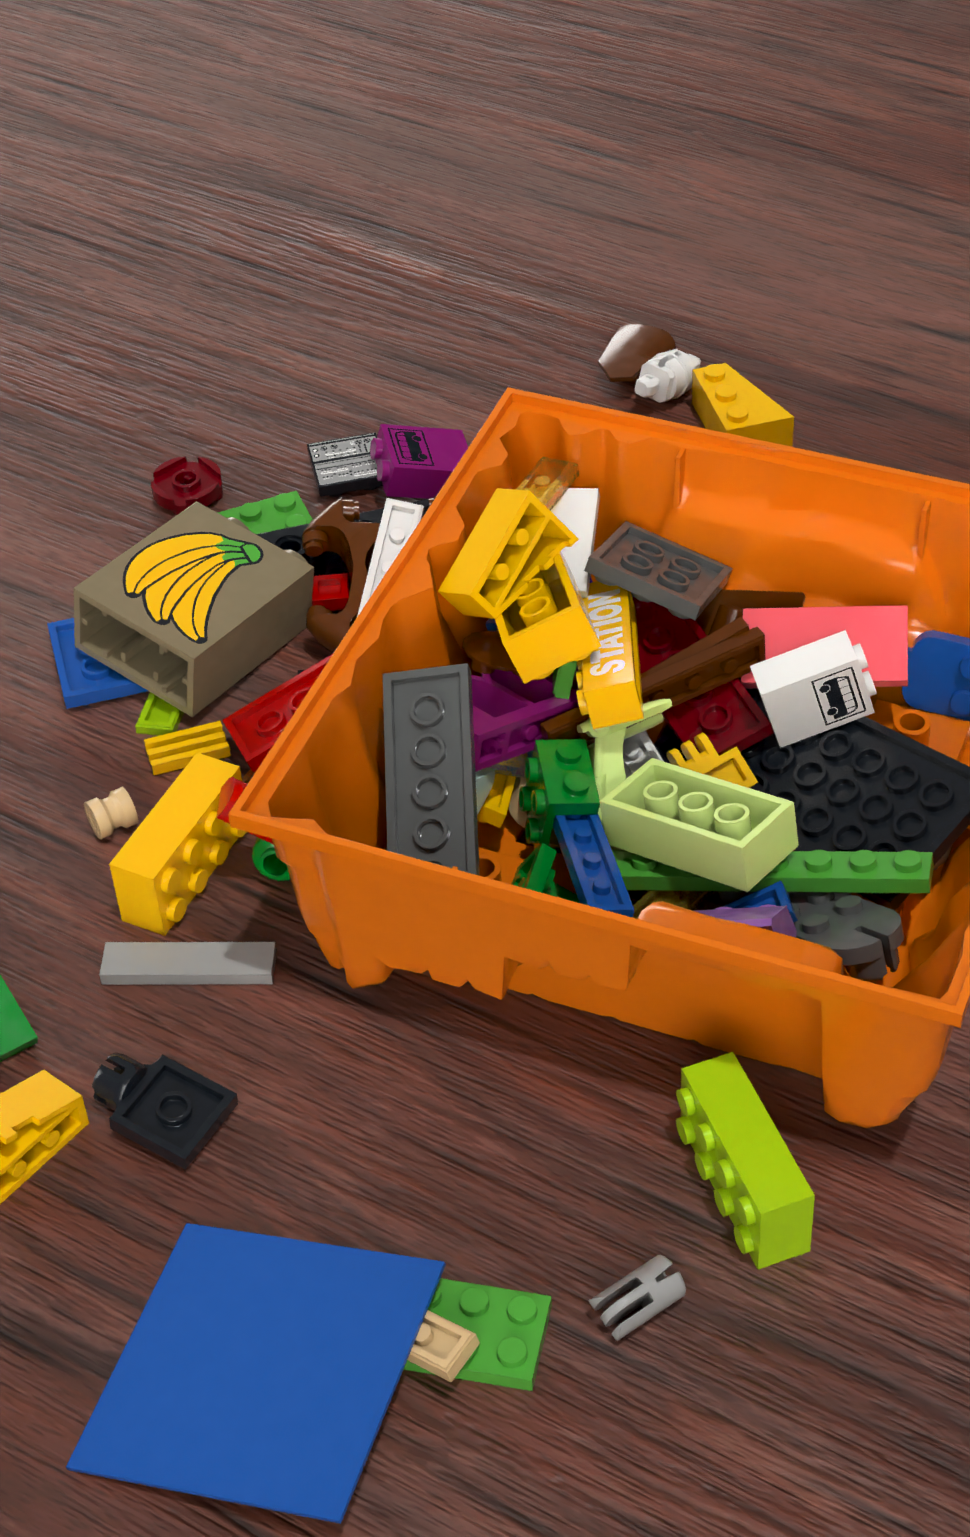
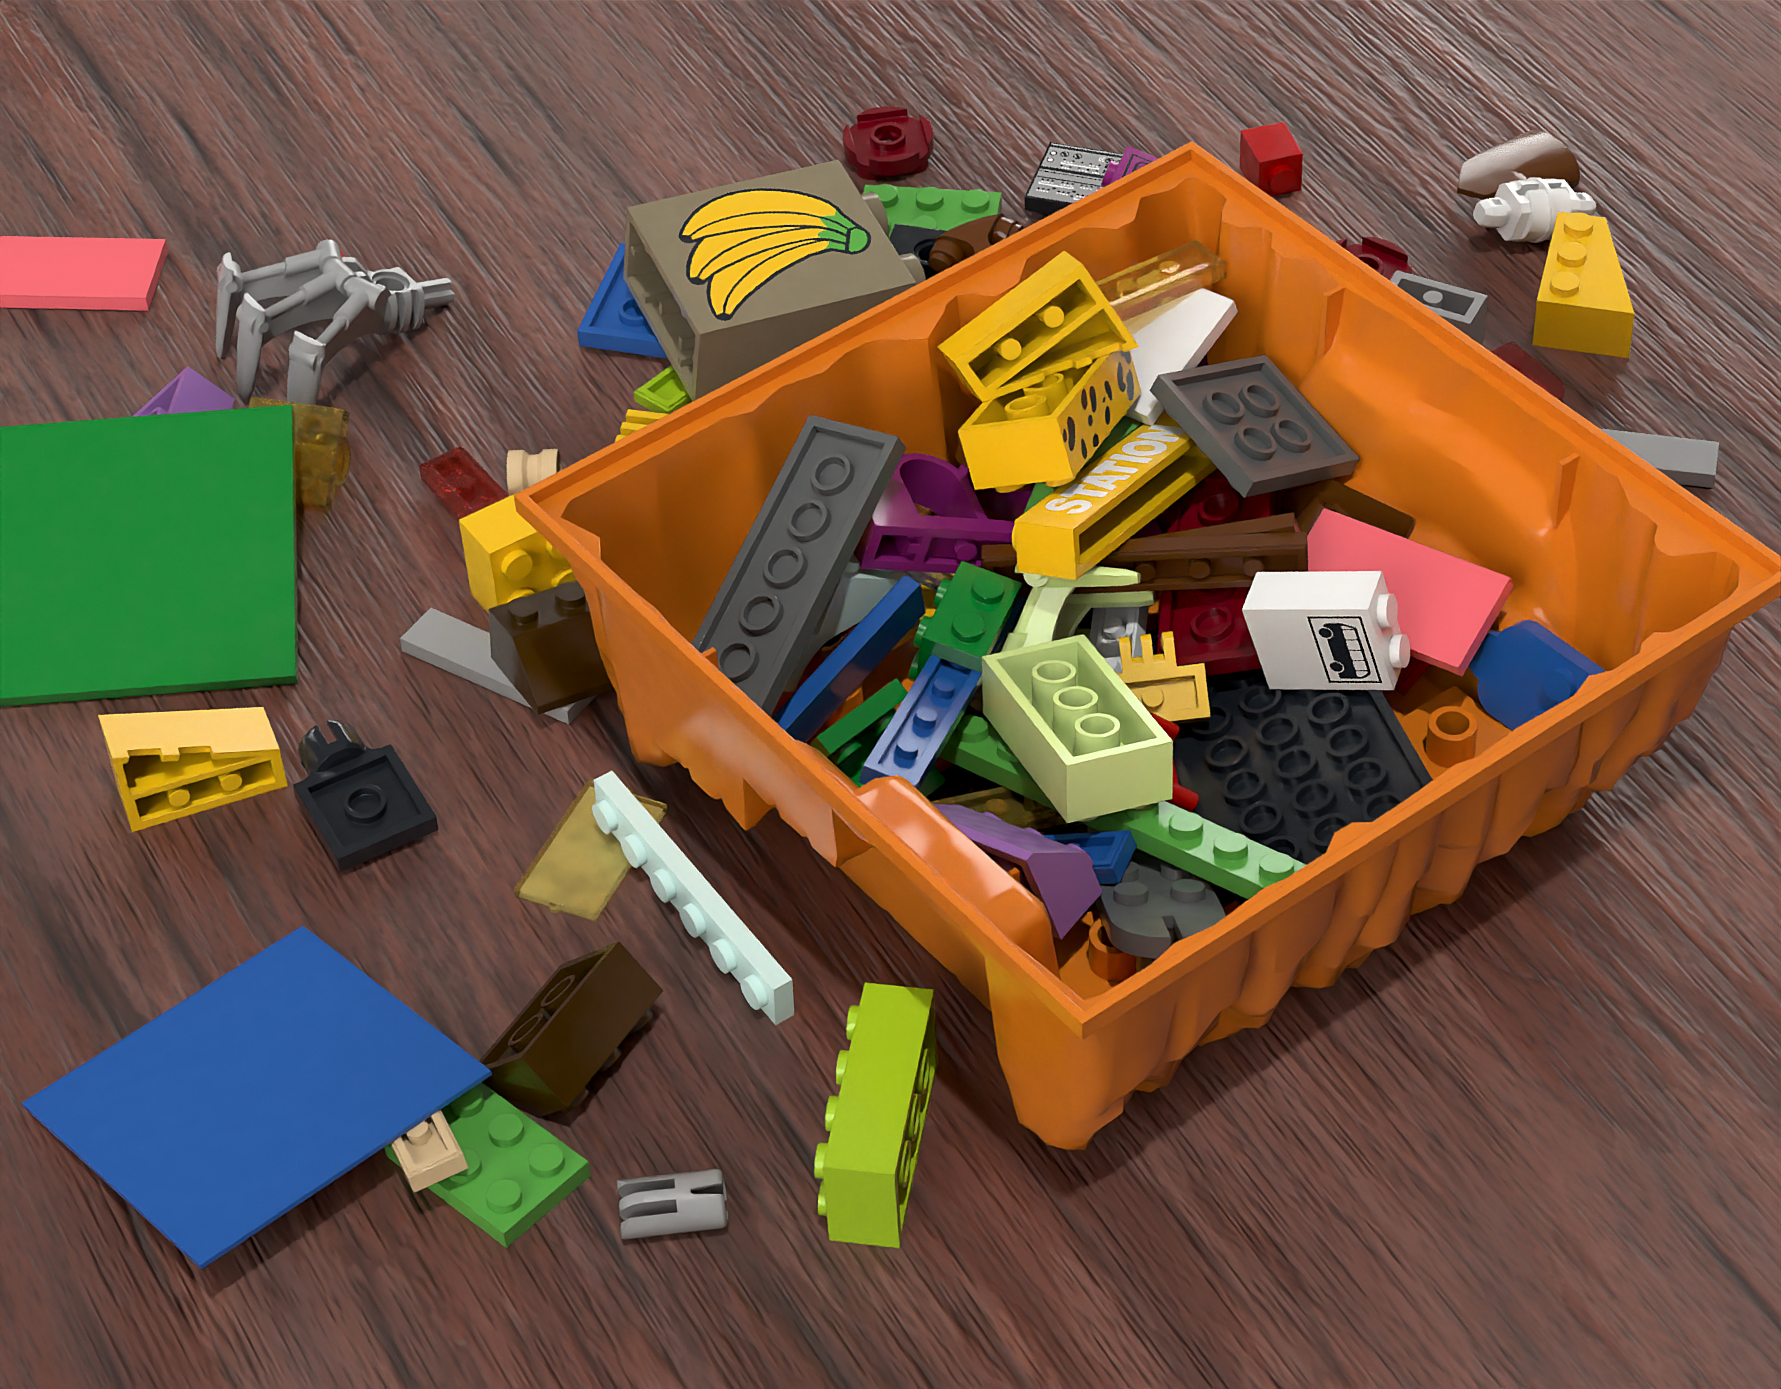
camera: 30 degrees right, 0 degrees up
none -> clear red plate [419,445,509,520]
none -> dark brown slope [479,941,664,1118]
none -> dark brown slope [488,580,614,715]
none -> clear yellow piece [514,780,668,922]
none -> light aqua plate [592,771,794,1025]
none -> blue tile [772,575,926,743]
none -> red brick [1240,122,1303,197]

